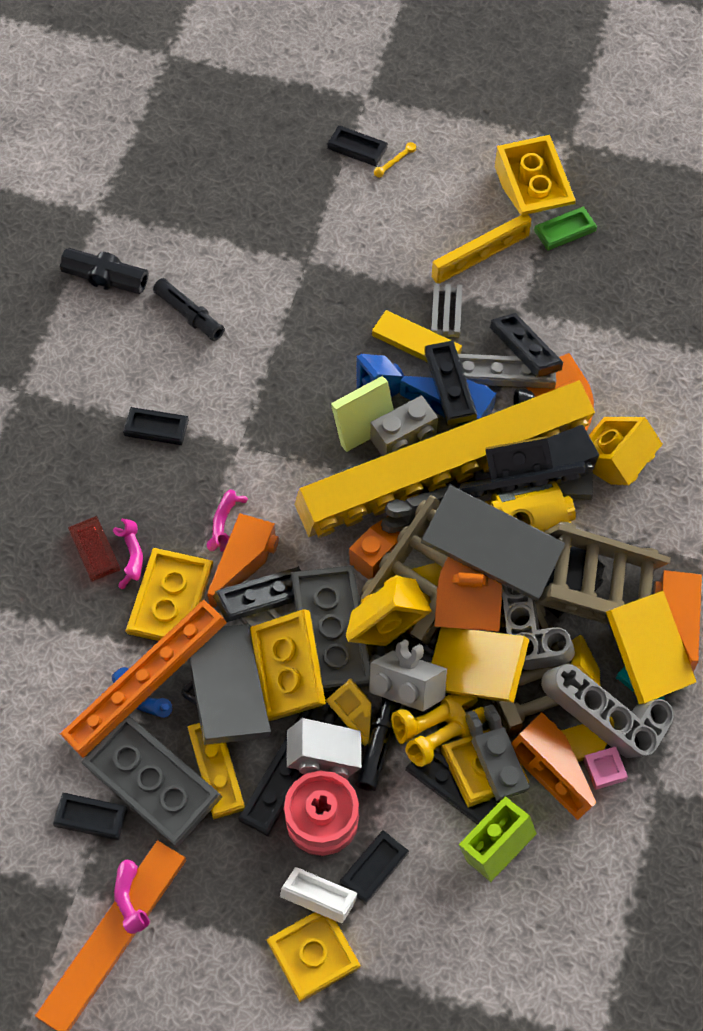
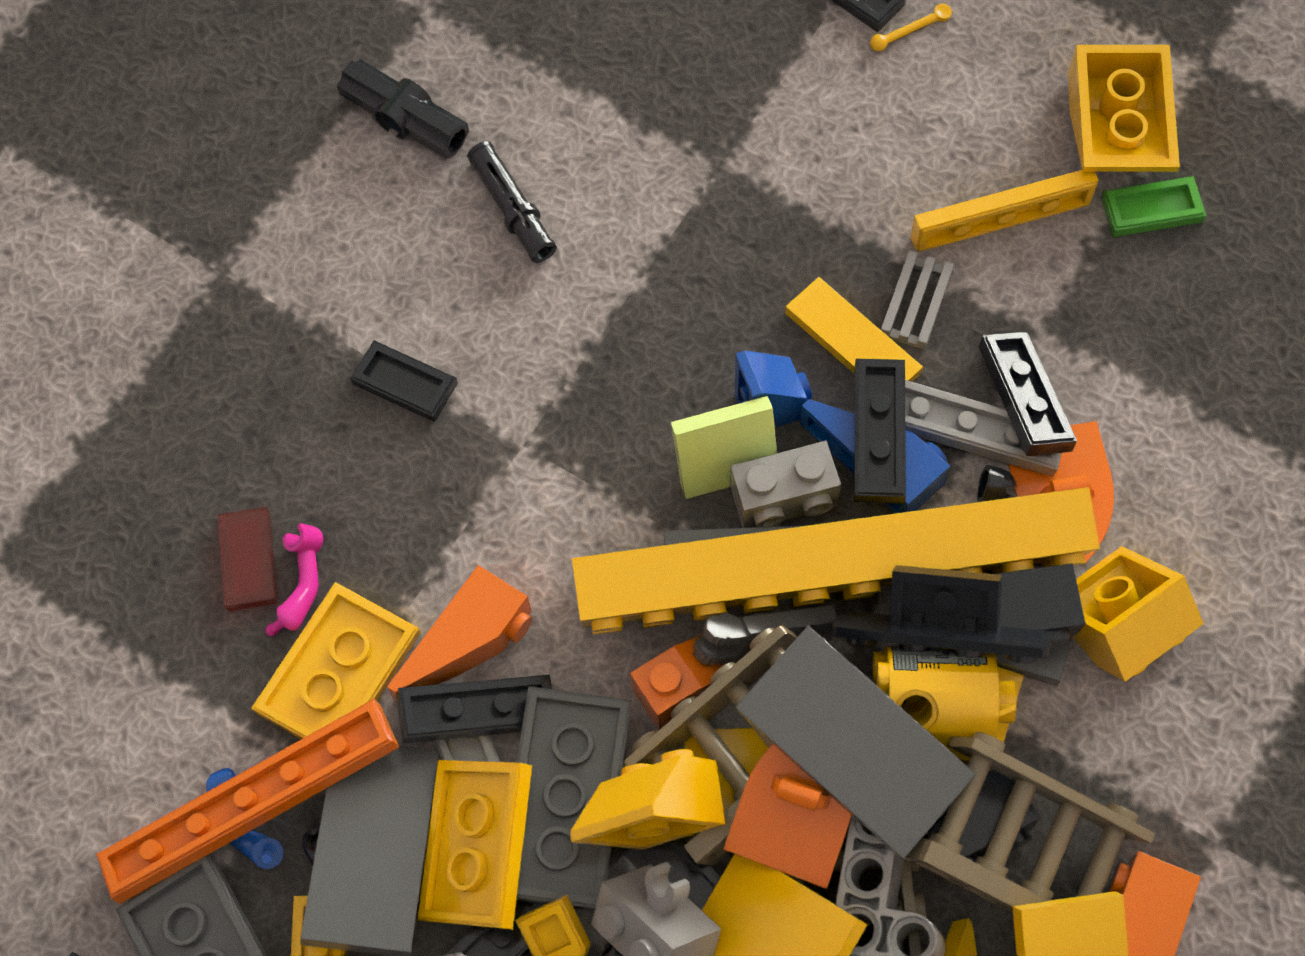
camera: 20 degrees right, 5 degrees up
dark pink piece [206,489,248,552] -> none

